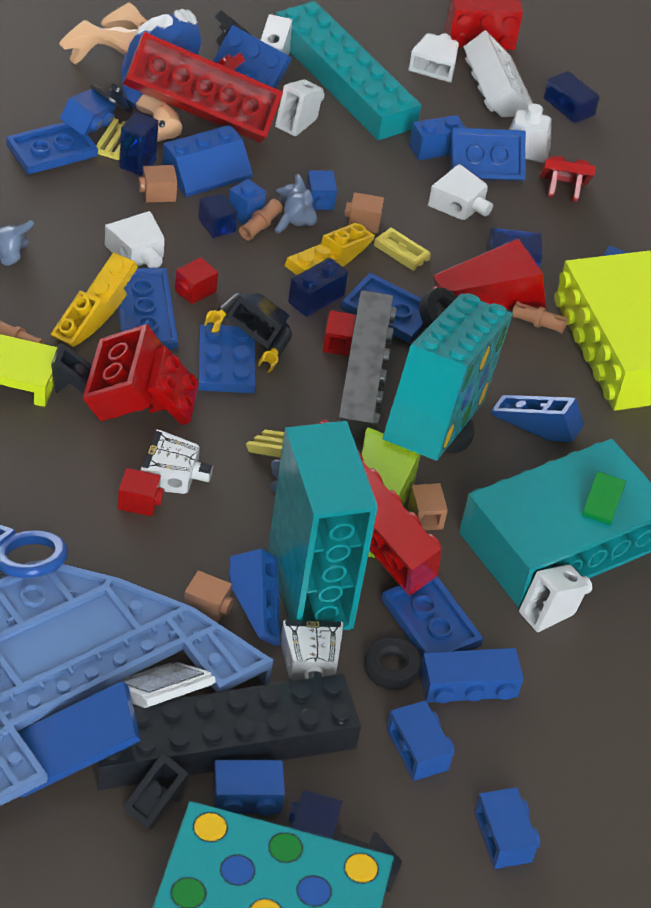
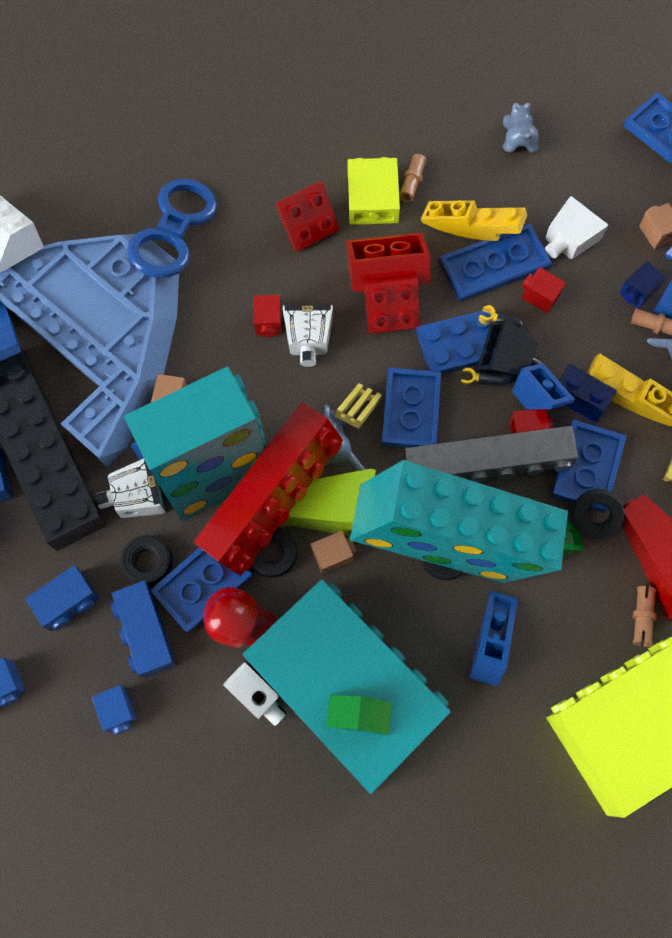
camera: 85 degrees right, 25 degrees up
black slope [51,343,92,394] -> none
piece [108,662,216,708] -> none
none -> blue brick [92,685,138,735]
none -> red piece [203,587,277,648]
none -> red plate [275,181,340,251]
none -> blue plate [381,367,441,448]
none -> blue slope [512,363,575,410]

